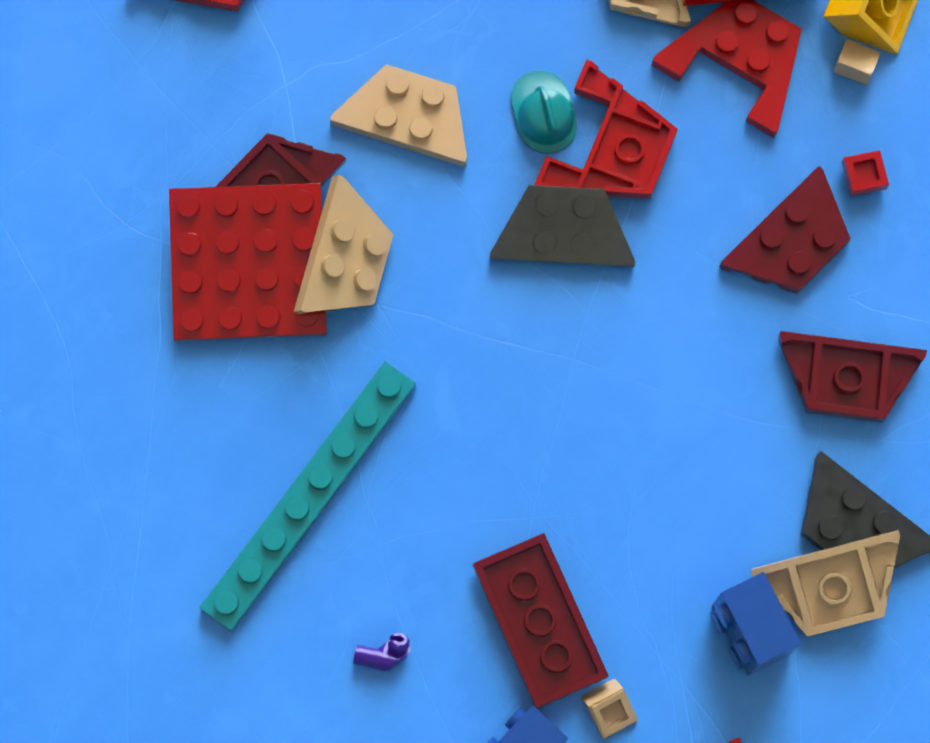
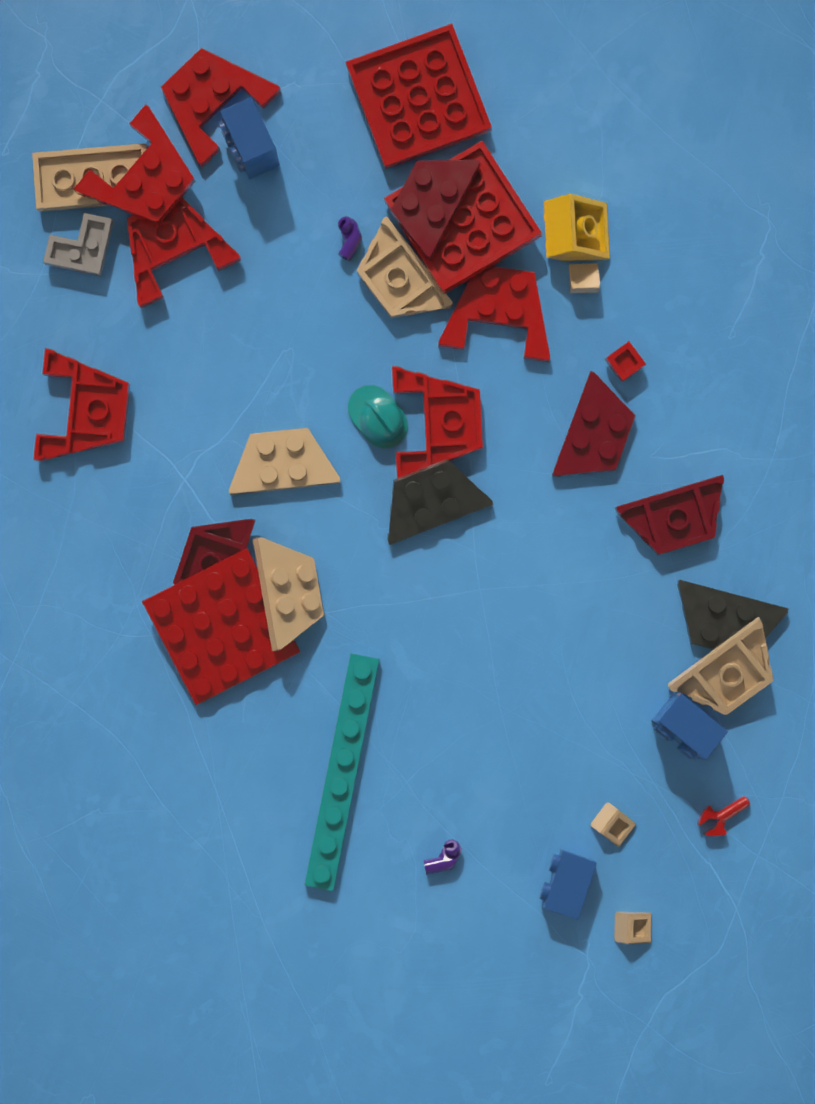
camera: 20 degrees left, 10 degrees up
dark red plate [473,533,609,709] -> none

